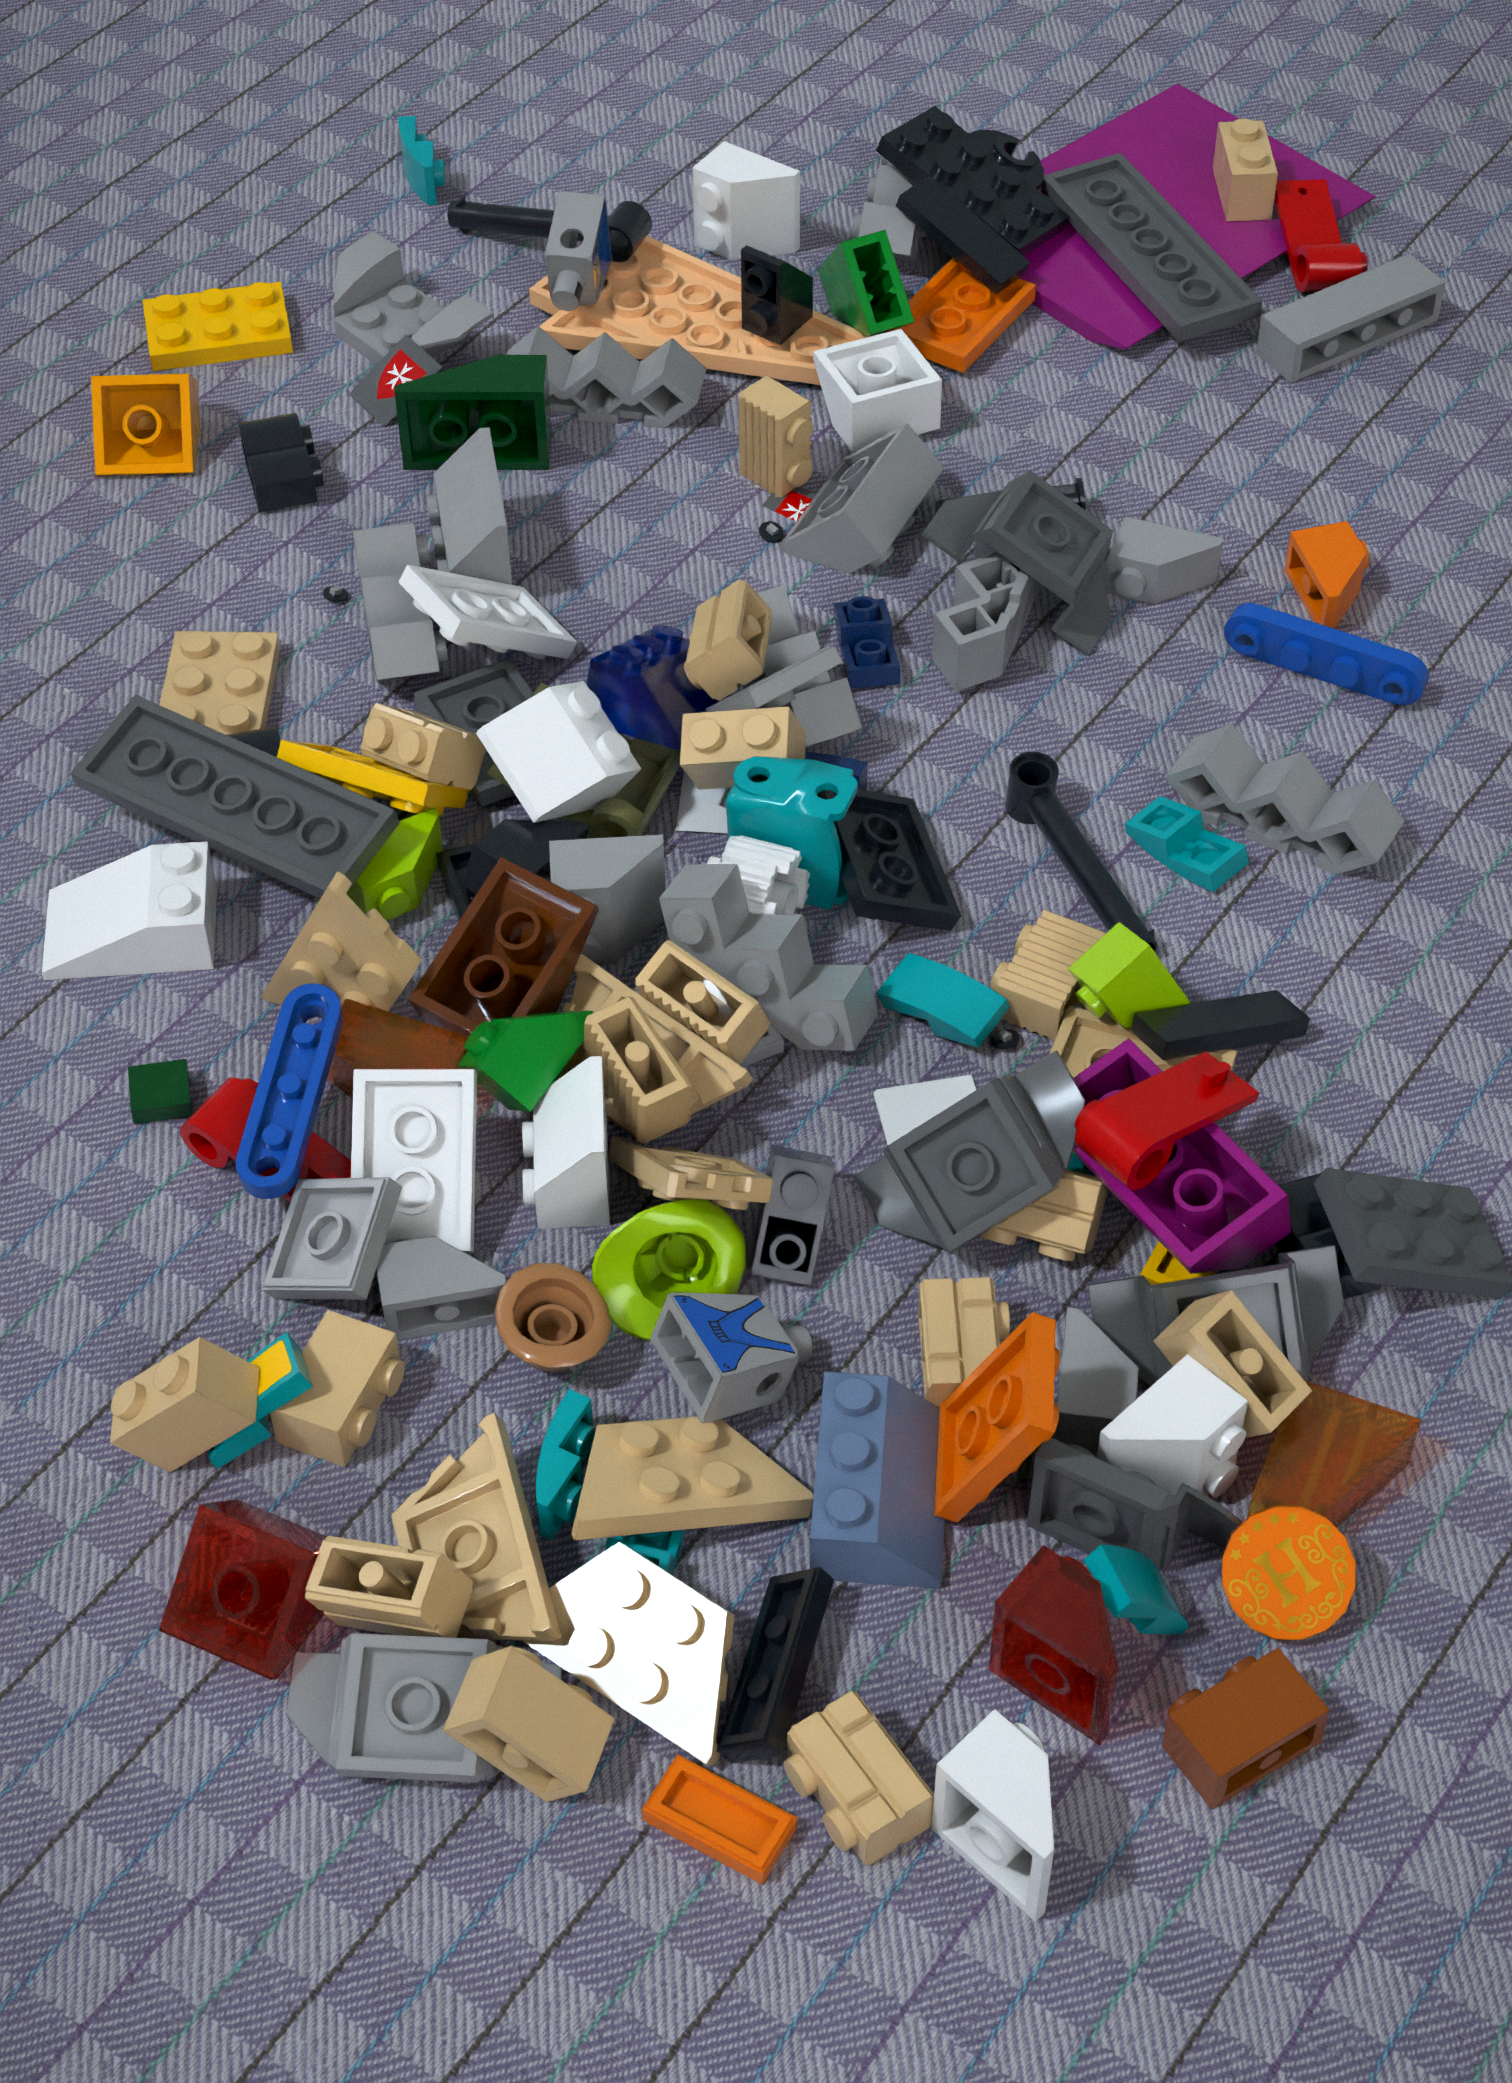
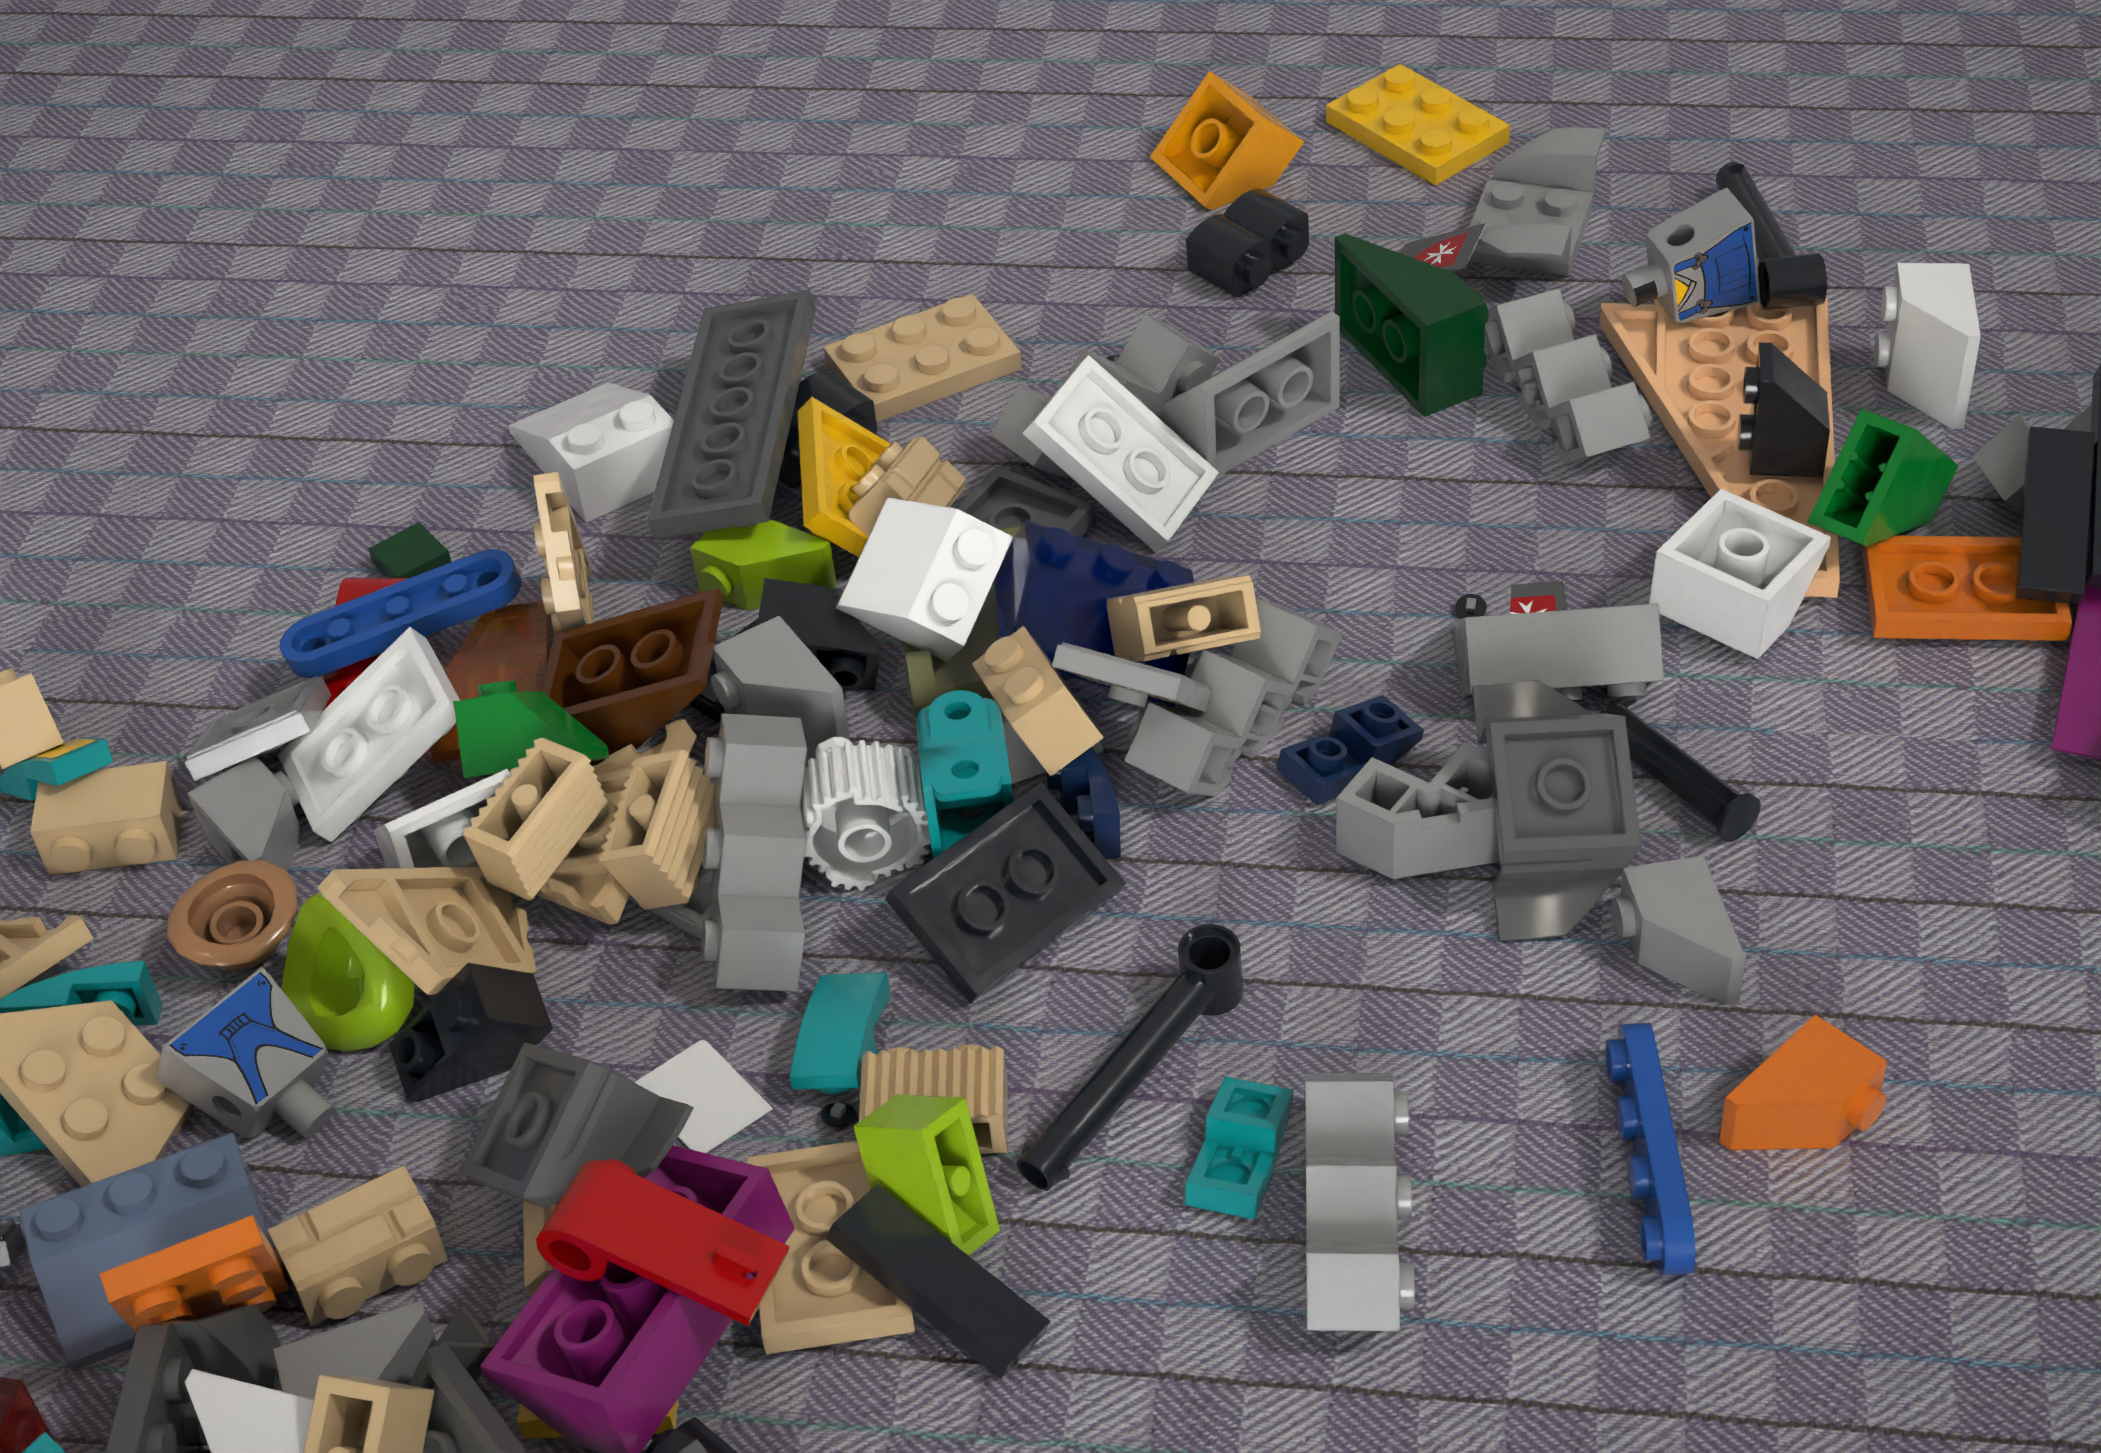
camera: 65 degrees right, 5 degrees down
teal slope [398,116,445,205] -> none
tan brick [739,375,813,497] -> none

